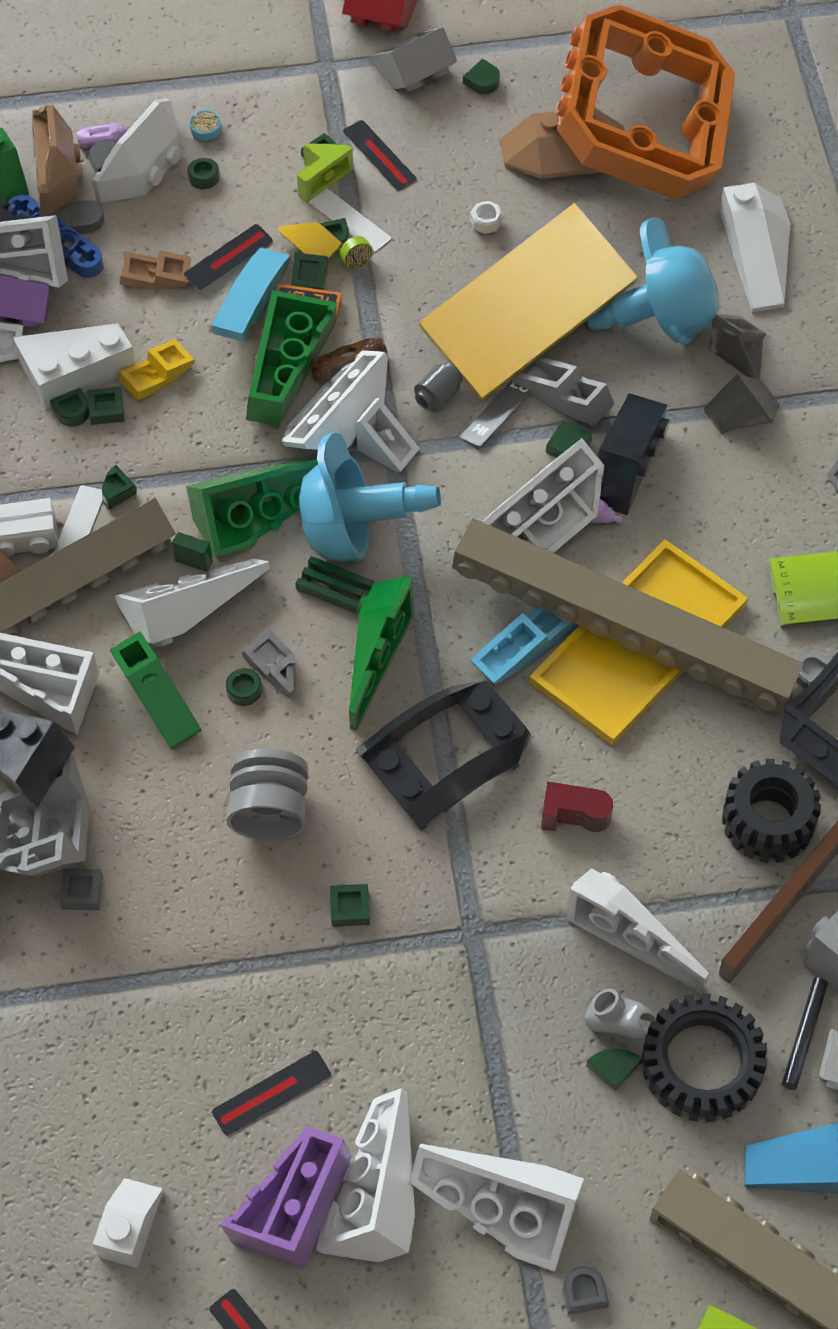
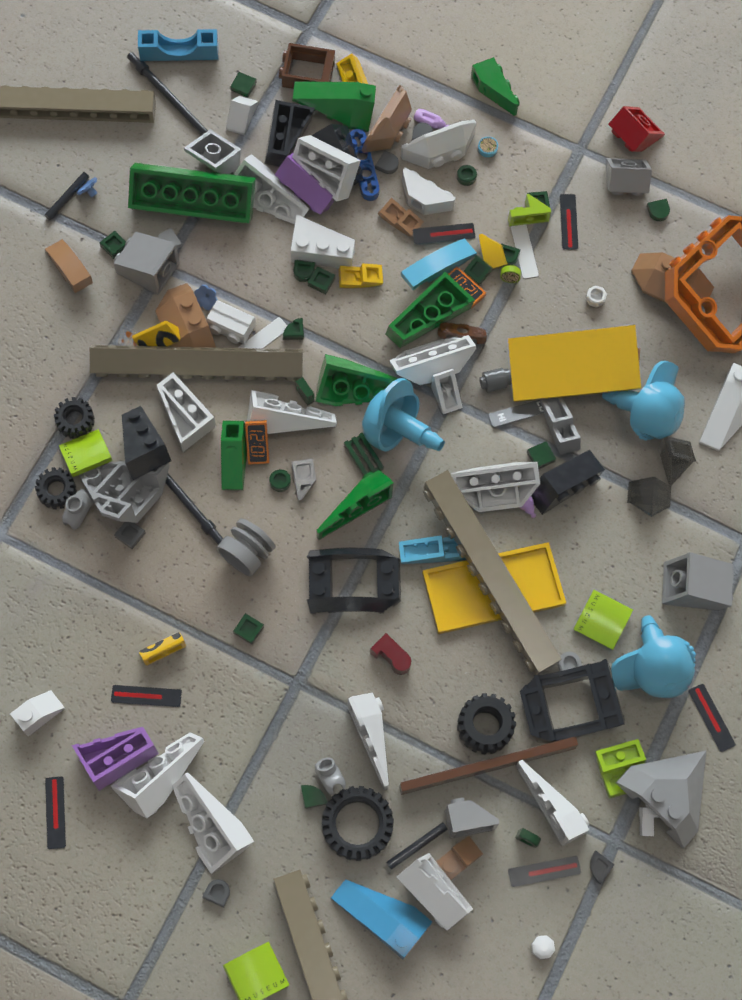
camera: 30 degrees right, 10 degrees up
none -> yellow slope [139,632,186,665]
none -> black bar [165,473,223,545]
none -> tile [245,420,269,465]
none -> white slope [402,168,456,215]
none -> green slope [471,57,520,116]

